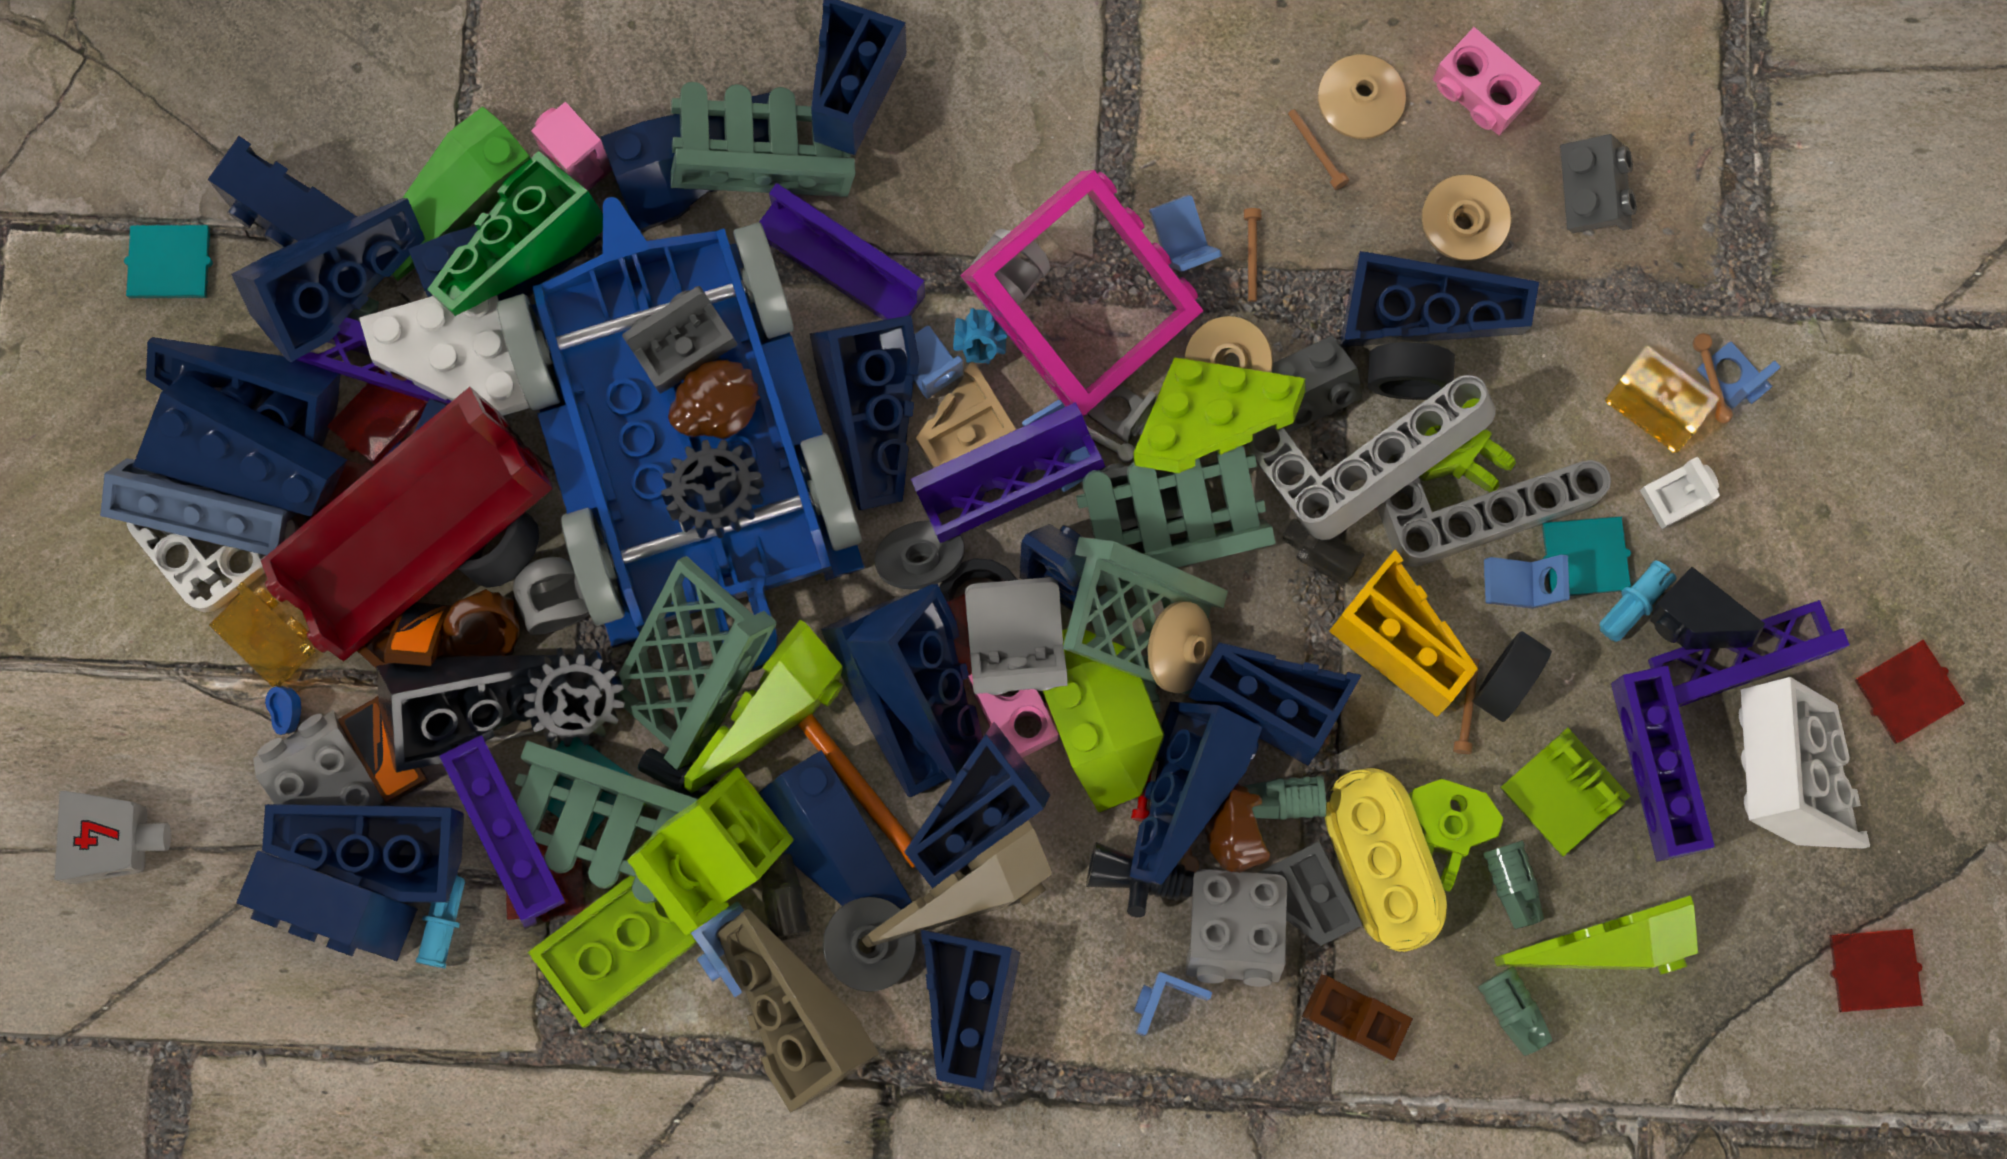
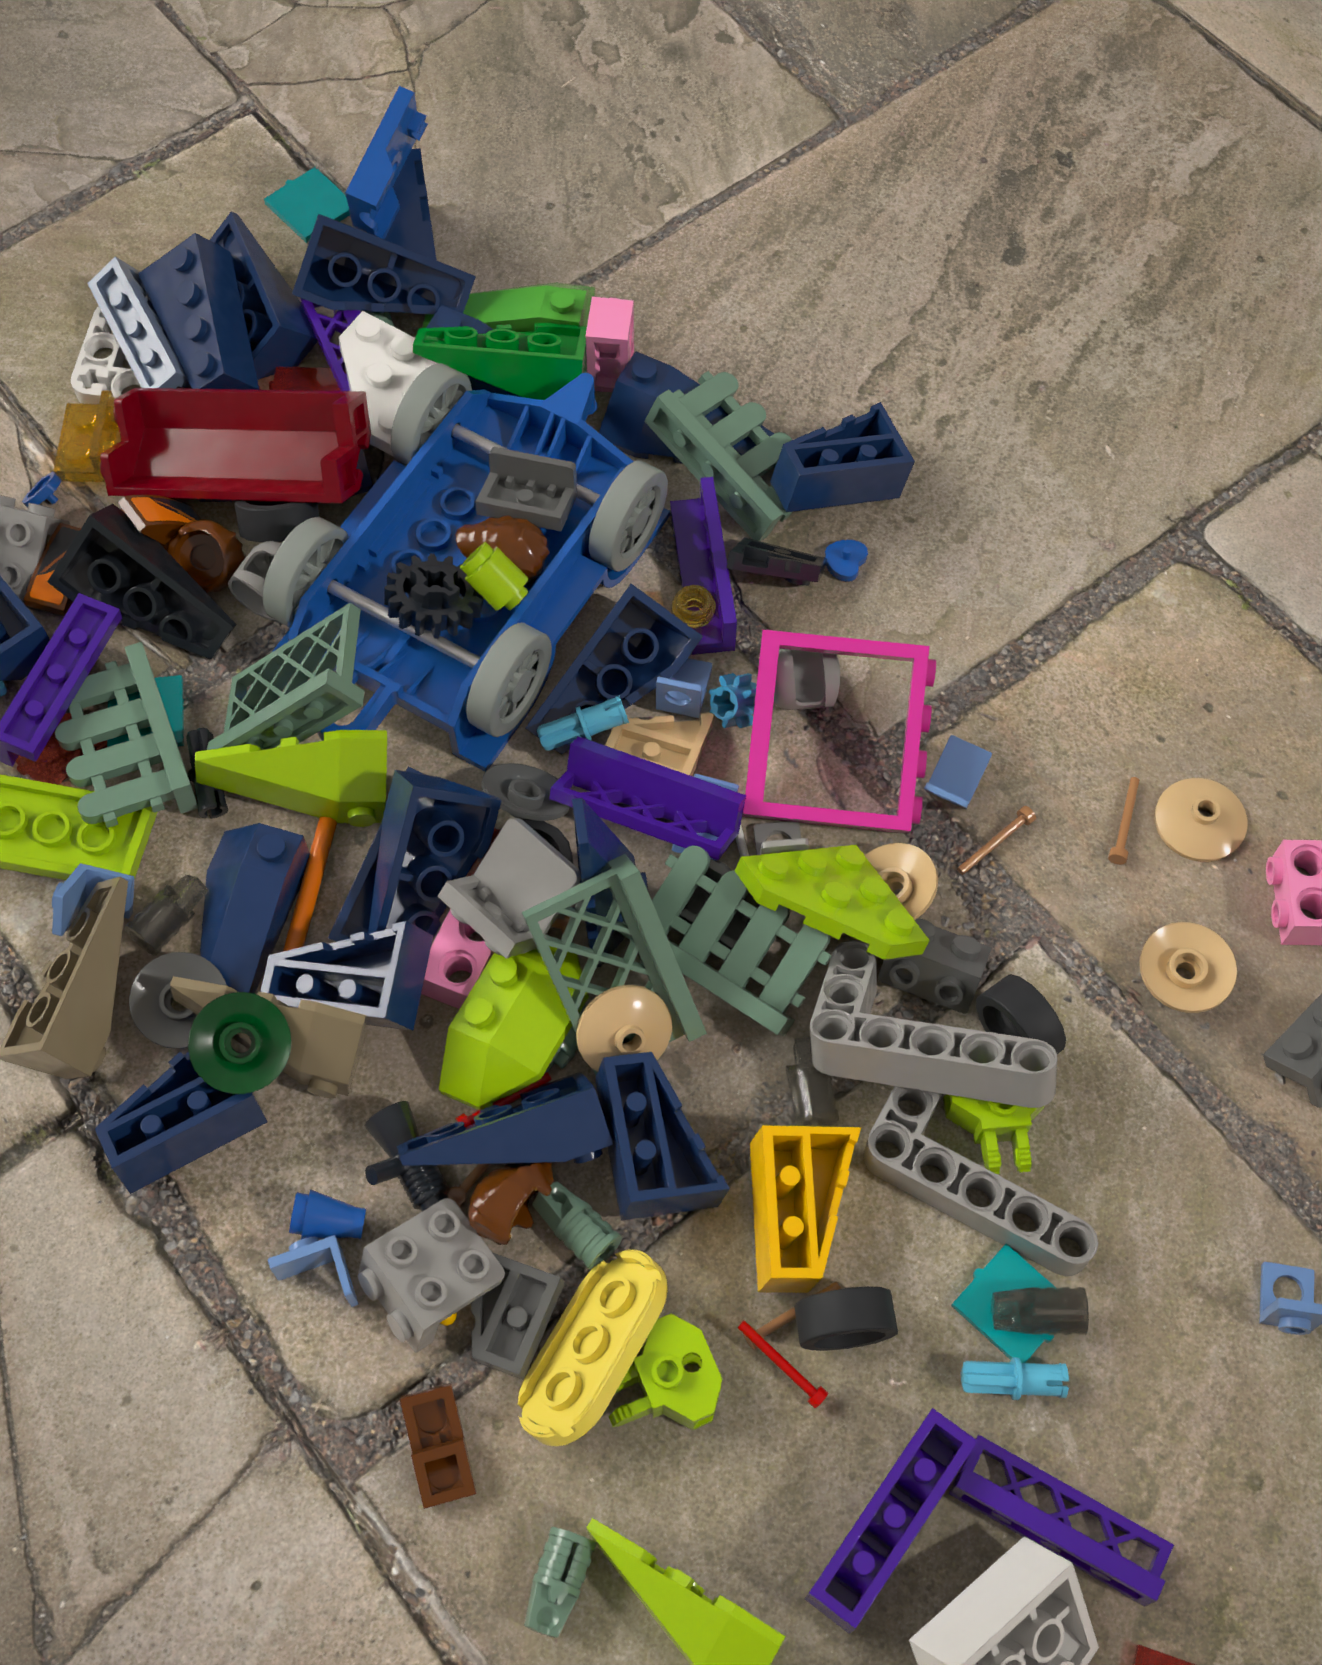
camera: 50 degrees right, 15 degrees down
black gear [521,646,624,747] -> none
lime bracket [627,767,794,936] -> none
dark blue wedge [1340,251,1539,347] -> none
sand green hinge [1483,840,1544,929] -> none
medium blue bracket [1484,555,1570,609] -> none
lime hinge [1500,727,1631,857] -> none
clear yellow bracket [1605,345,1720,453] -> none
white bracket [1640,457,1720,529] -> none
black slope [1650,567,1765,650] -> none
medium nougat hinge [1693,333,1733,423] -> none
none -> dark green dish [188,992,292,1094]
none -> blue cone [289,1189,366,1239]
none -> blue piece [345,86,428,239]
none -> lime brick [460,542,528,611]
none -> medium azure axle [537,696,629,751]
none -> clear yellow plate [672,585,716,628]
none -> black wing [726,537,827,586]
none -> red piece [737,1320,829,1409]
none -> blue piece [824,539,868,582]
none -> clear smoke hinge [991,1287,1089,1335]

